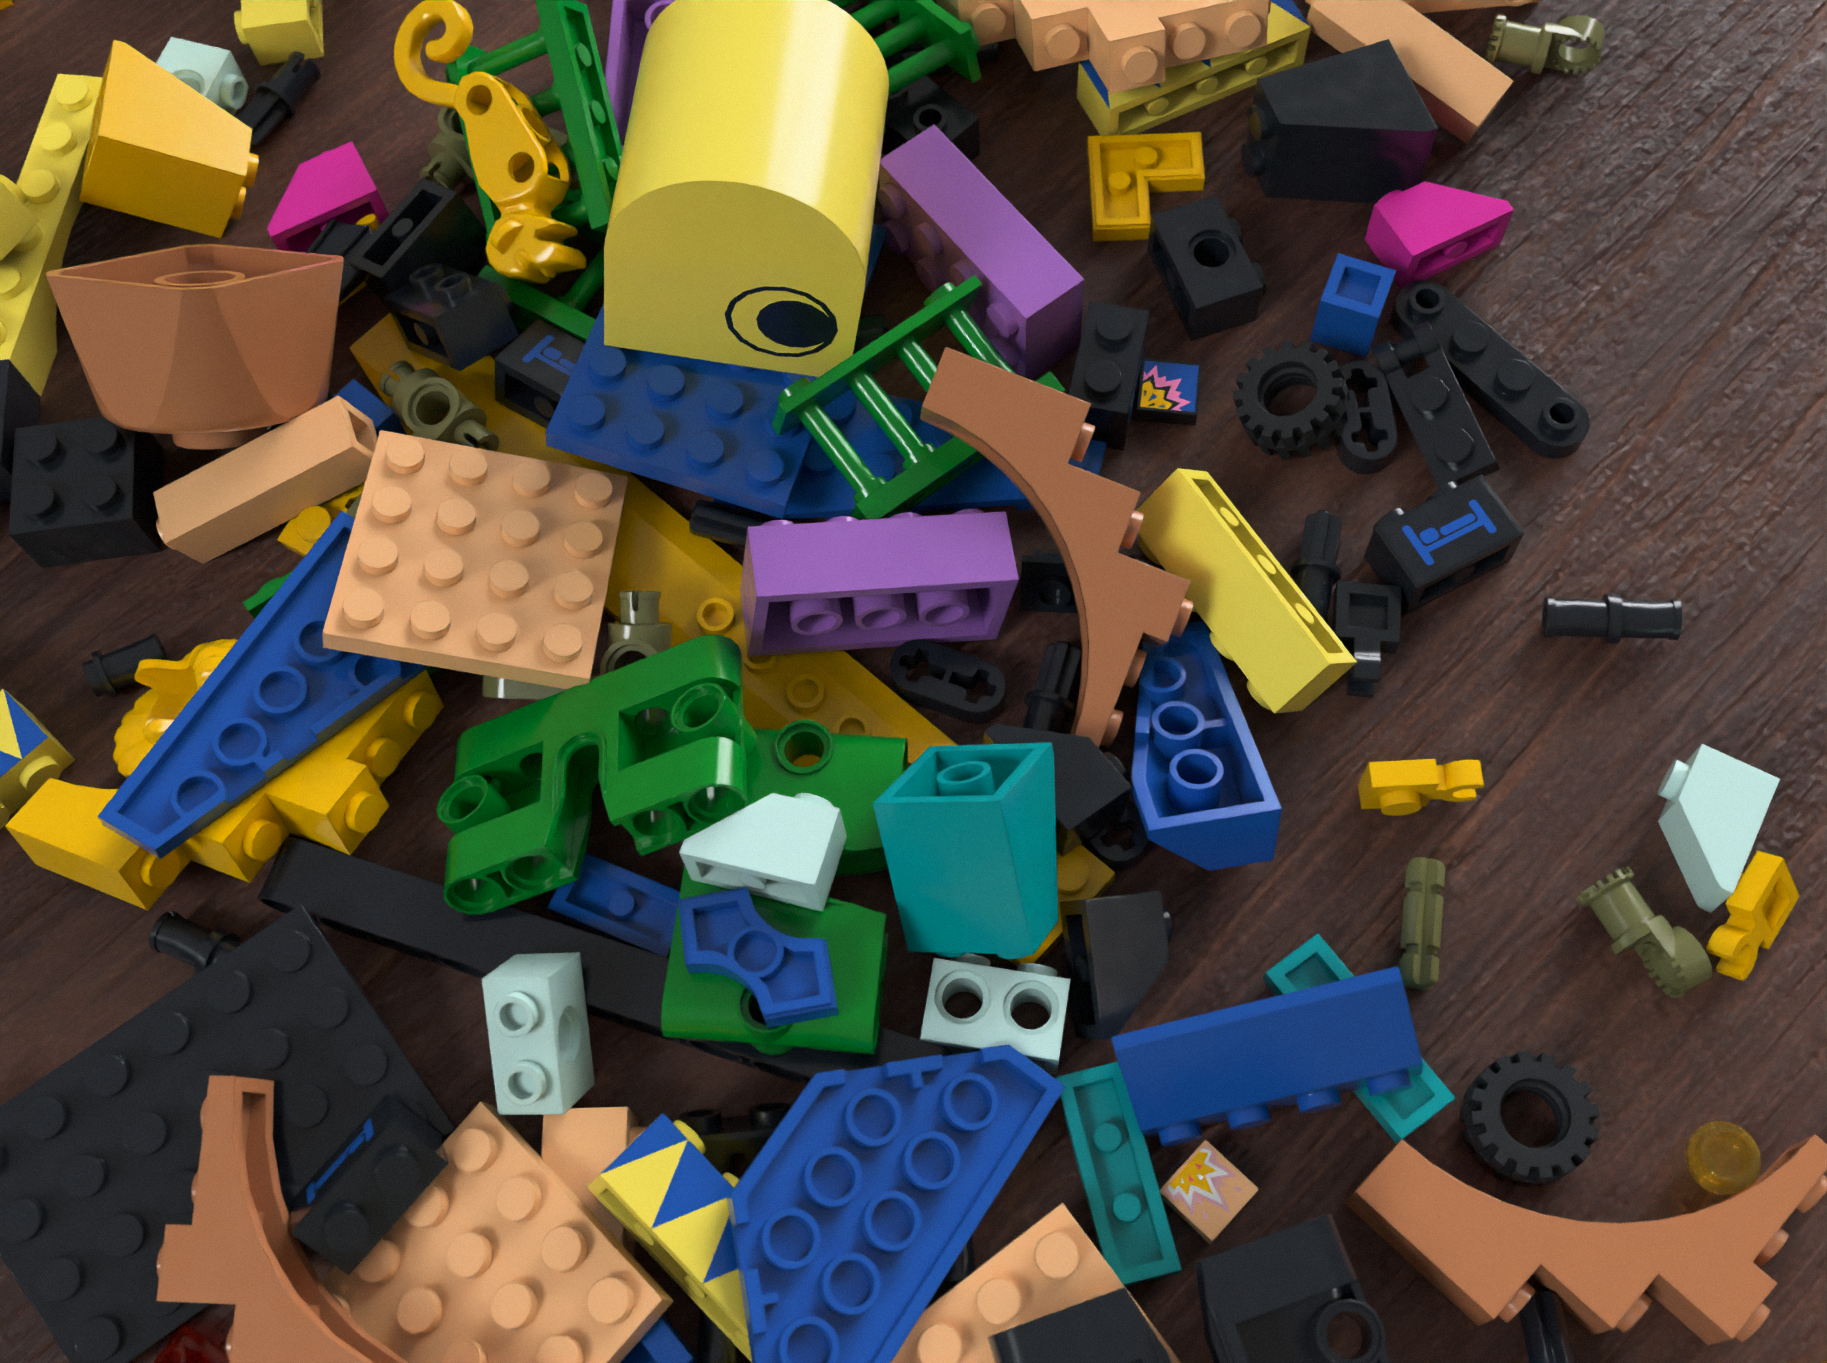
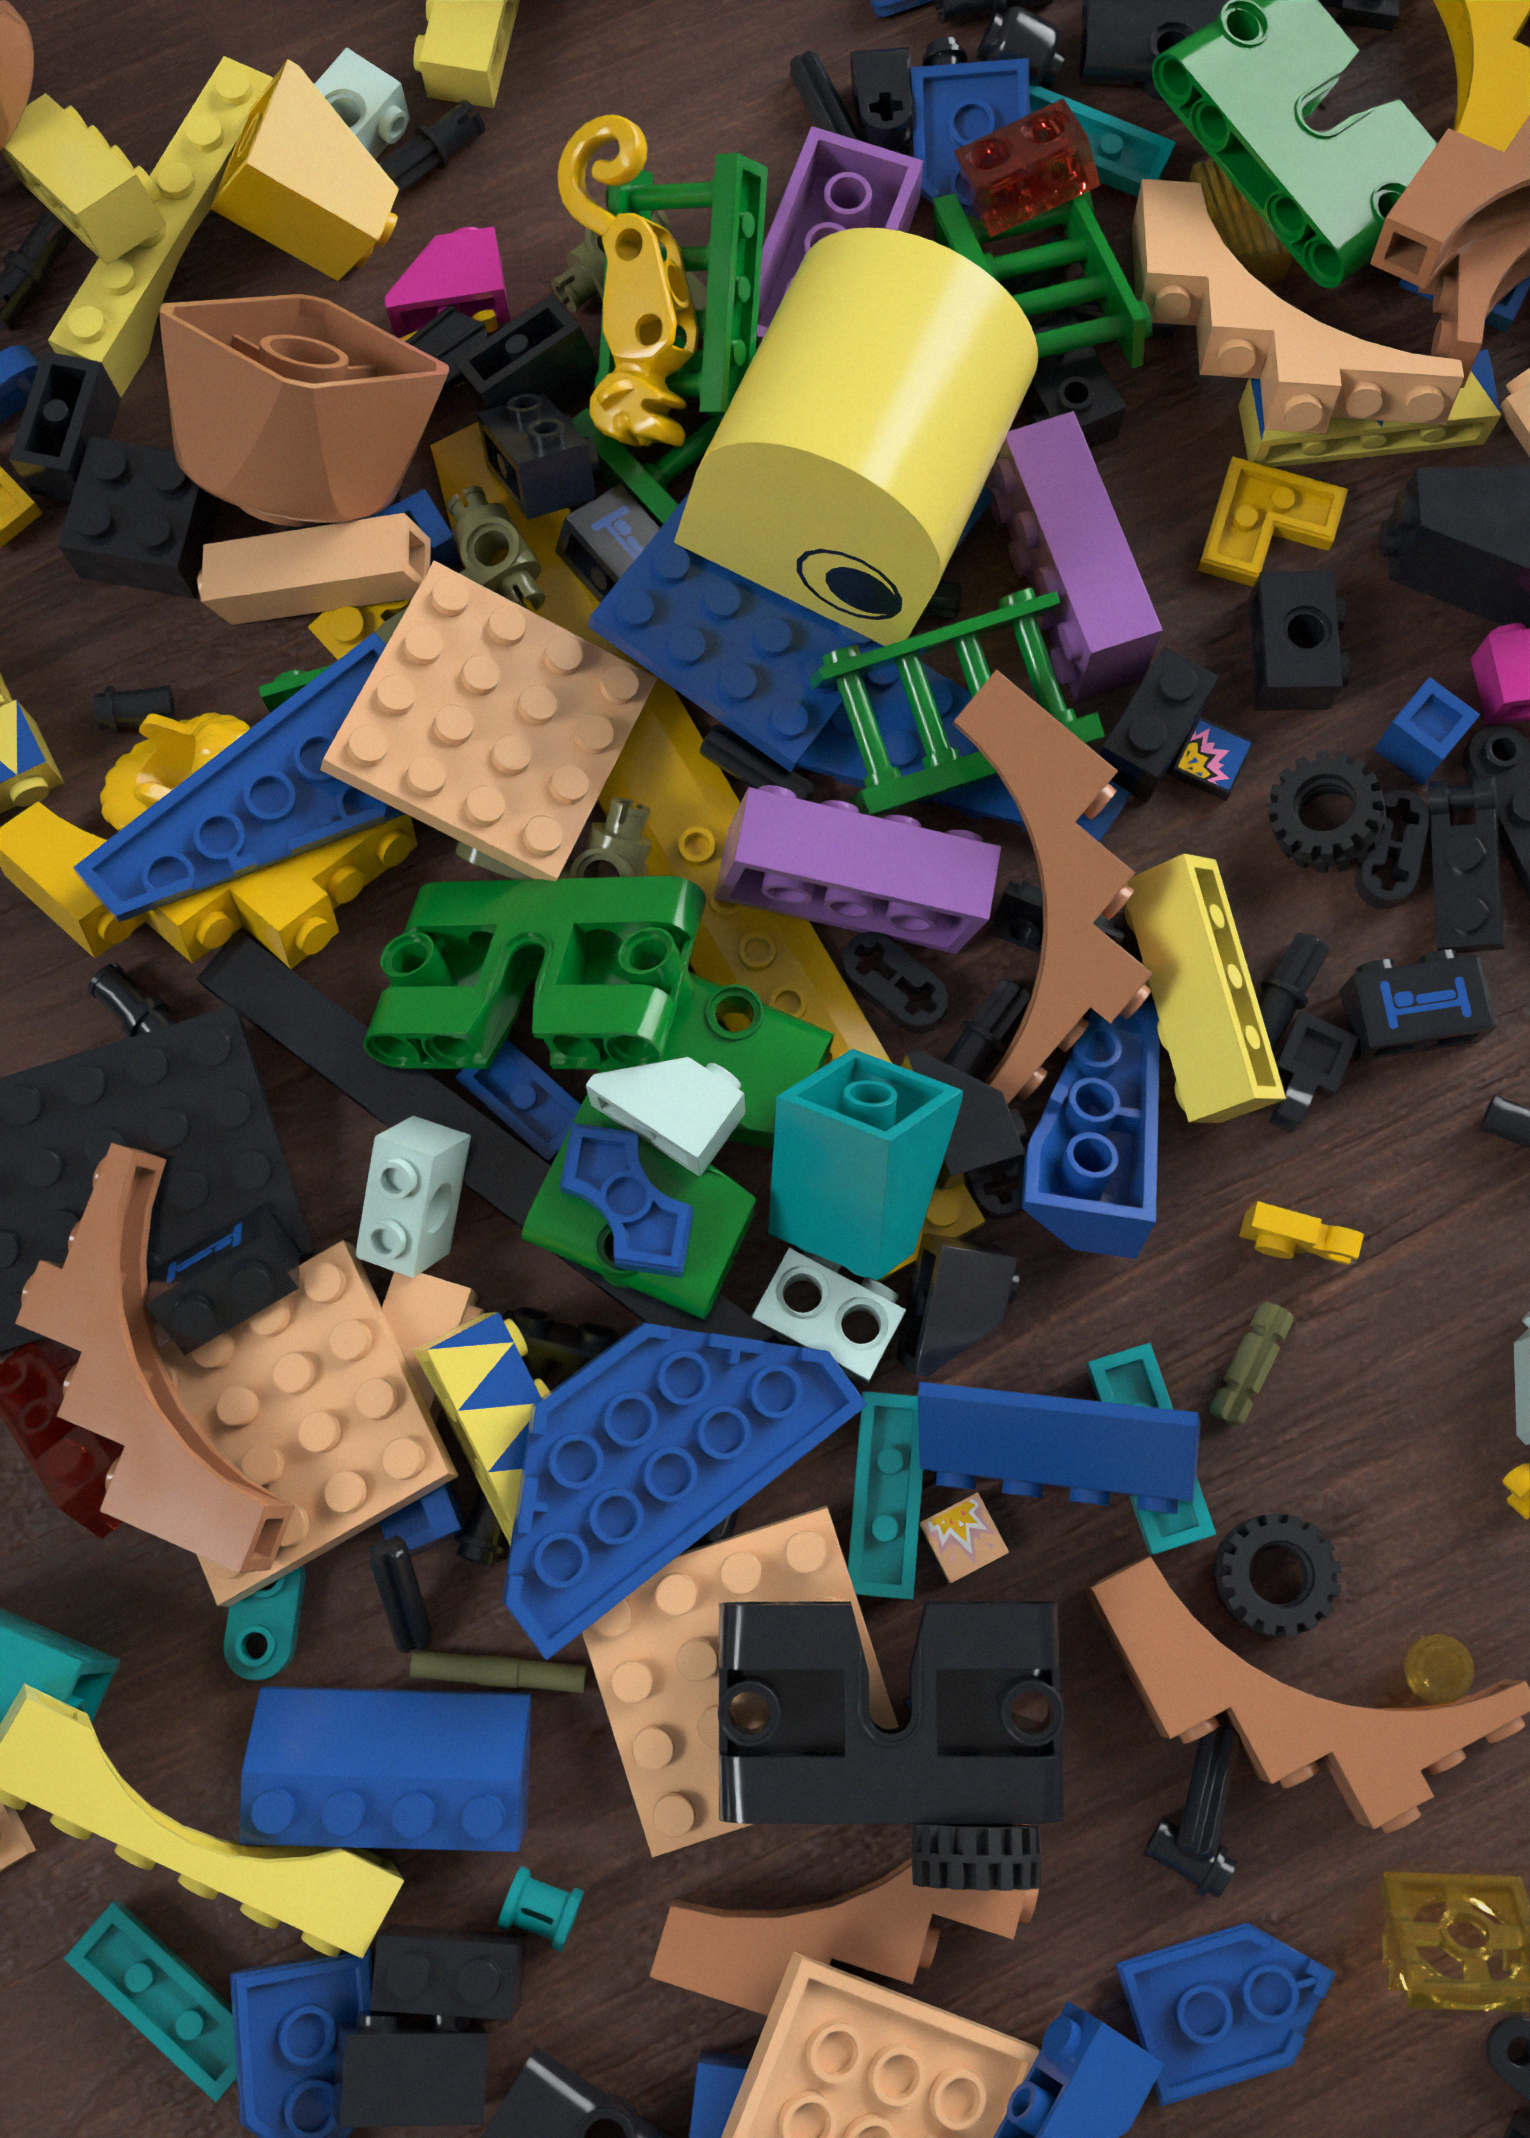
camera: 15 degrees right, 10 degrees up
olive connector [1576,866,1713,998] -> none

